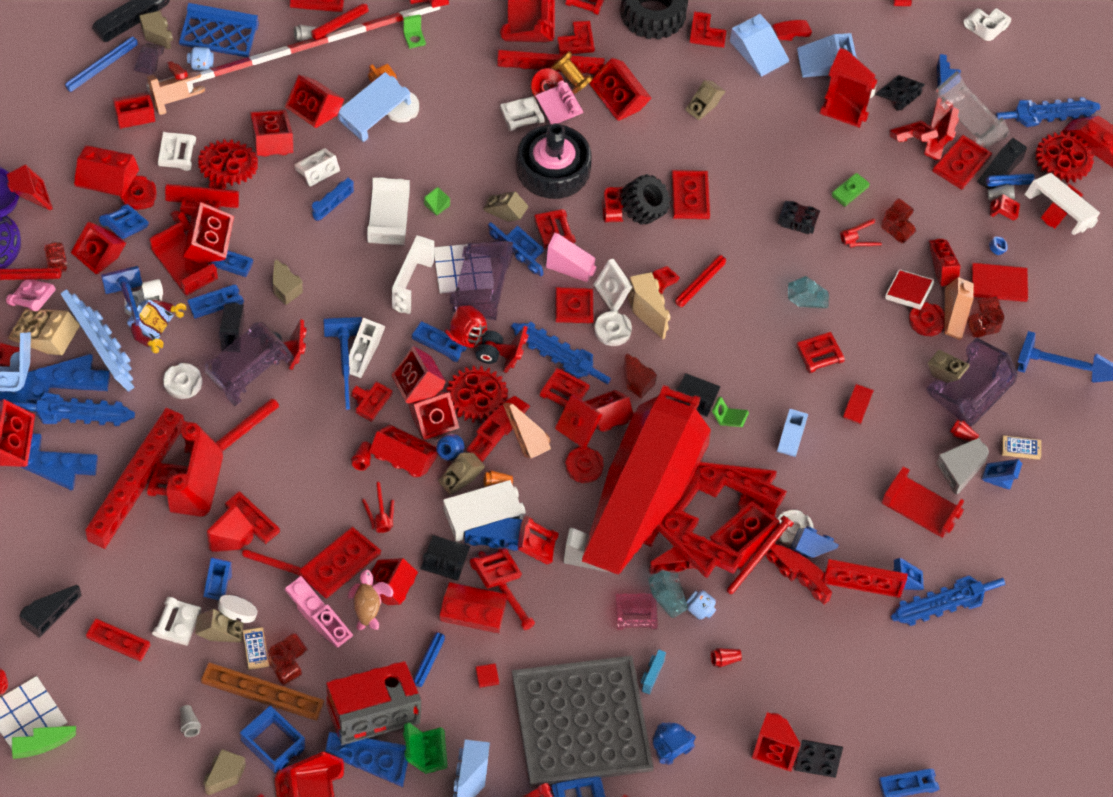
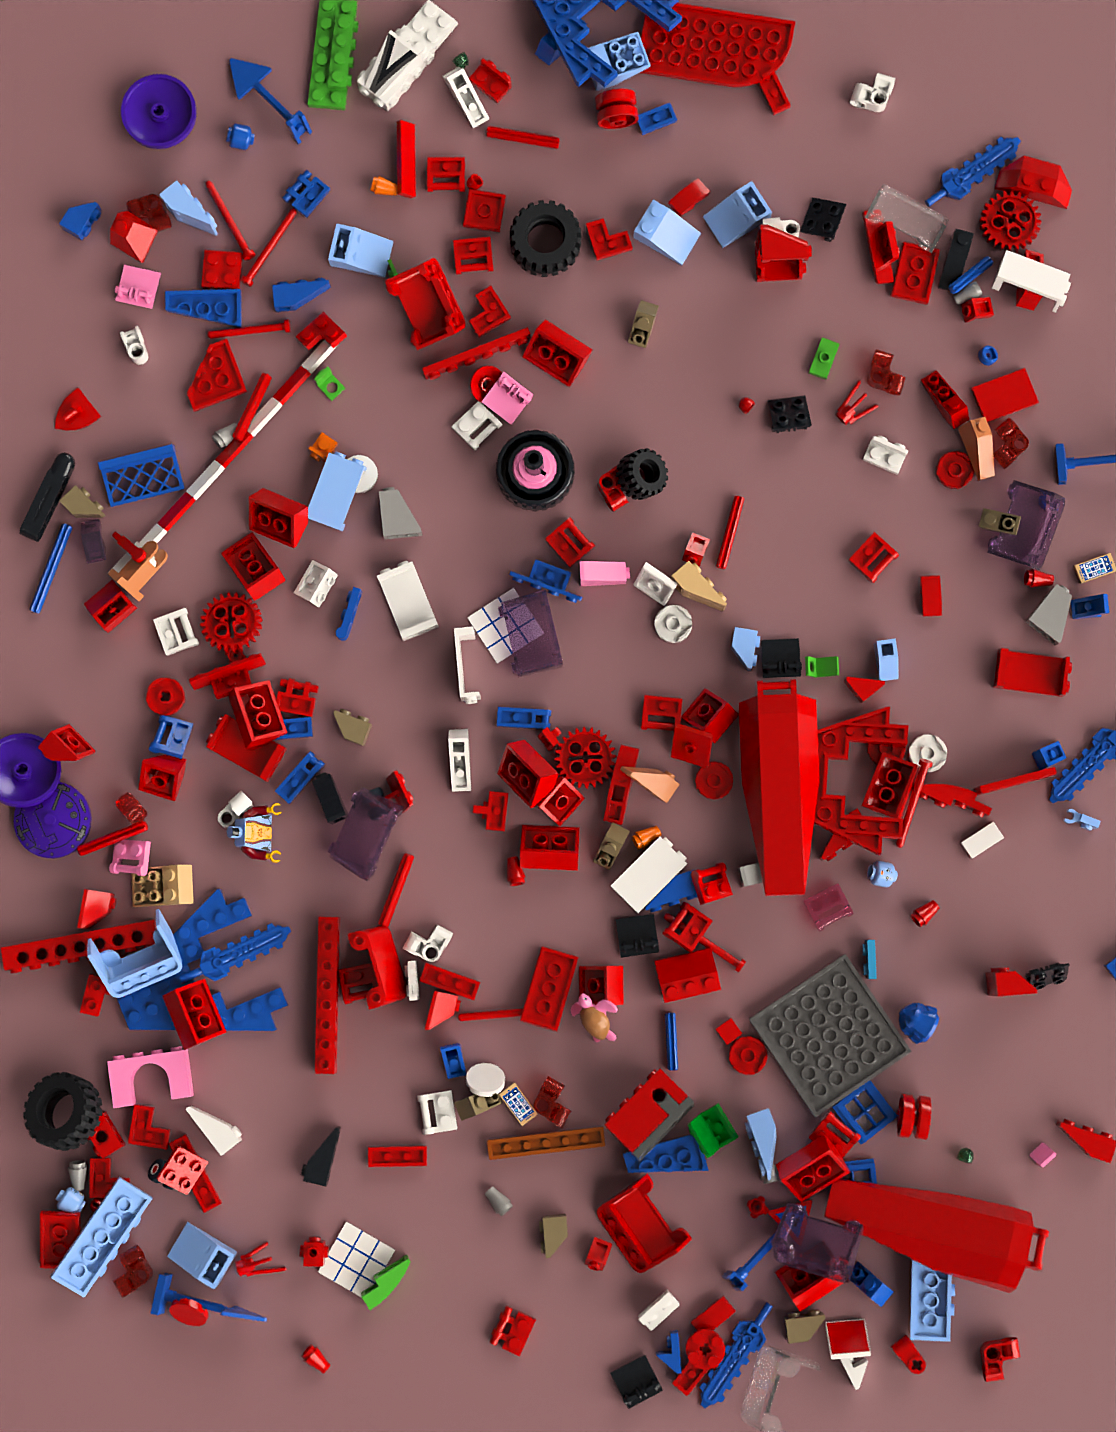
camera: 15 degrees left, 25 degrees up
light blue plate [61,289,135,392] -> none
red slope [74,145,139,197] -> none
blue piece [101,266,142,326] -> none
white tile [163,363,202,399] -> none
red tile [170,211,190,231] -> none
light blue head [187,47,214,71] -> none
blue window [240,705,305,773] -> none
bright pink slope [285,576,353,648] -> none
blue piece [324,317,362,410] -> none
red plant [362,482,394,533] -> none
bright green slope [424,187,450,216] -> none
blue head [436,434,465,461] -> none
red piece [445,305,487,348] -> none
plate [476,325,529,373] -> none
dark tan slope [483,191,529,222] -> none
blue bar [511,322,611,385] -> none
pearl gold piece [551,51,593,95] -> none
red plate [556,287,594,323] -> none
clear red slope [623,353,657,399] -> none
clear light blue slope [648,570,688,618] -> none
red tile [671,170,710,219] -> none
clear light blue slope [788,276,829,309] -> none
slope [790,526,839,558] -> none
red tile [886,269,934,310] -> none
red plate [889,120,938,142] -> none
blue slope [937,54,961,93] -> none
none -> red plate [276,678,319,718]
none -> light grey slope [379,487,422,540]
none -> white piece [402,924,453,962]
none -> white wing [404,961,420,1001]
none -> red tile [537,727,562,751]
none -> red tile [729,1036,768,1075]
none -> light blue slope [731,627,760,671]
none -> red hinge [739,397,755,414]
none -> red slope [844,677,885,703]
none -> white bracket [863,435,908,475]
none -> white tile [961,822,1004,859]
none -> light blue plate [1063,809,1101,831]

